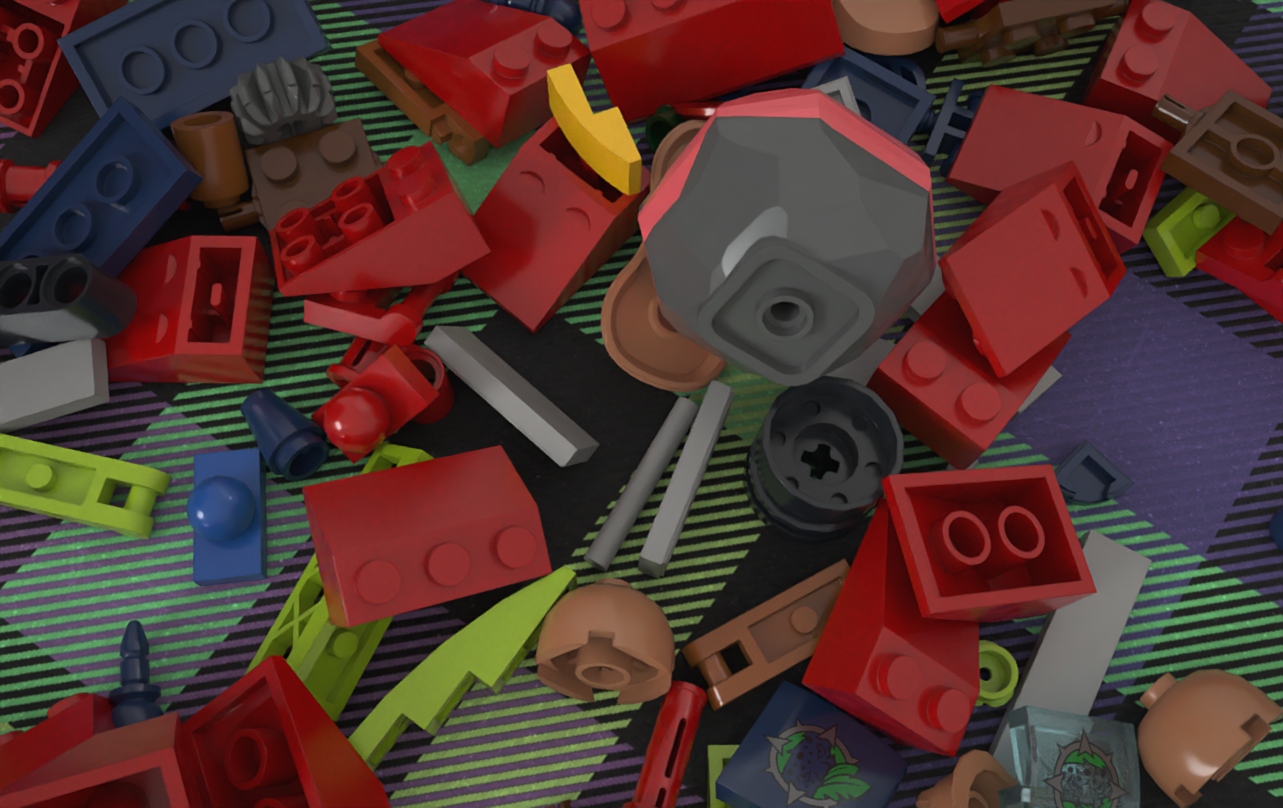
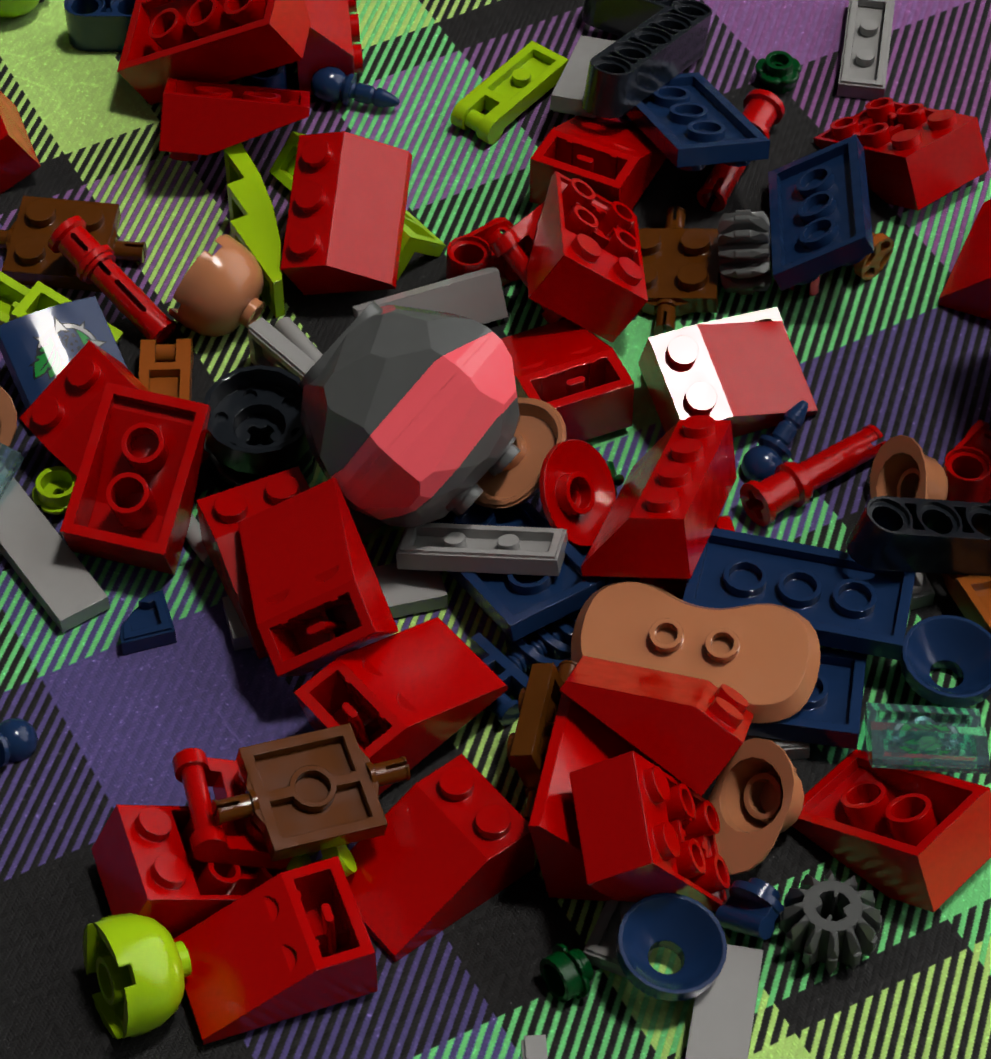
camera: 120 degrees right, 20 degrees down
dark orange brick [170,111,250,208] -> none
blue tile [186,448,267,586] -> none
dark blue cone [241,388,329,481] -> none
red tile [311,344,440,464] -> none
yellow slope [547,63,642,196] -> none

